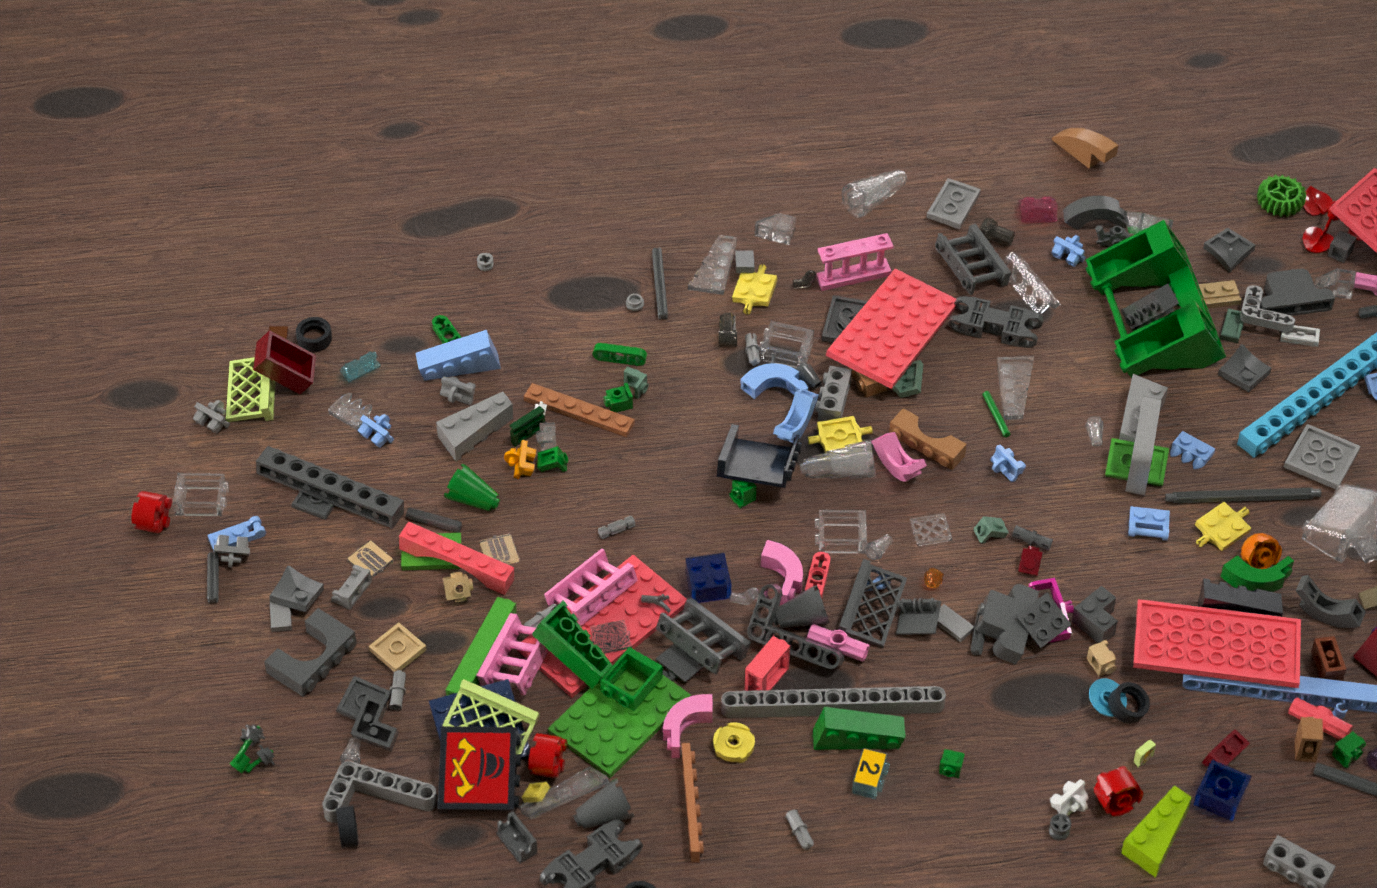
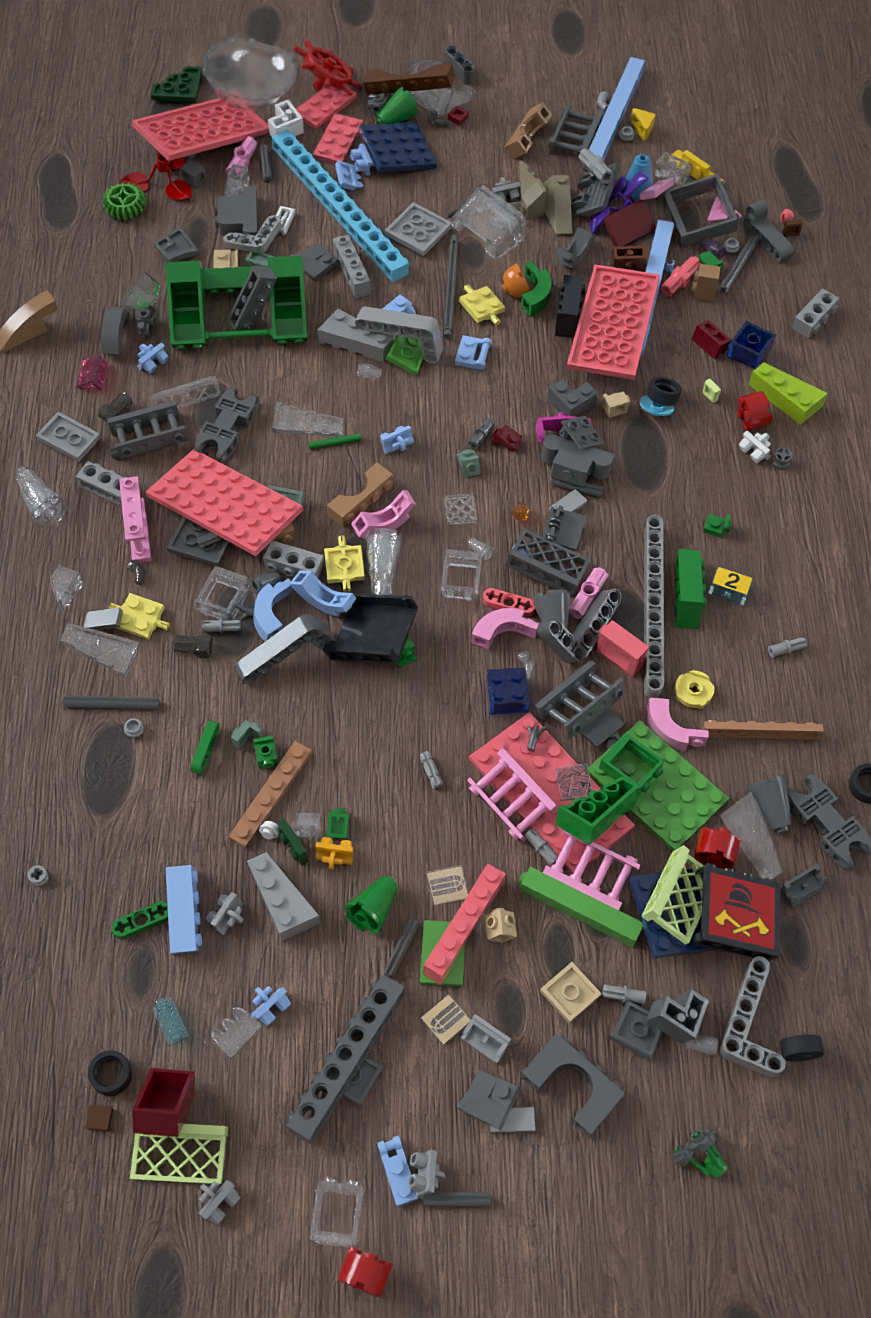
camera: 85 degrees left, 10 degrees up
light yellow tile [522,782,550,803] -> none
none -> light grey brick [76,461,128,506]
none -> dark grey beam [235,614,337,684]
none -> light grey brick [333,235,371,299]

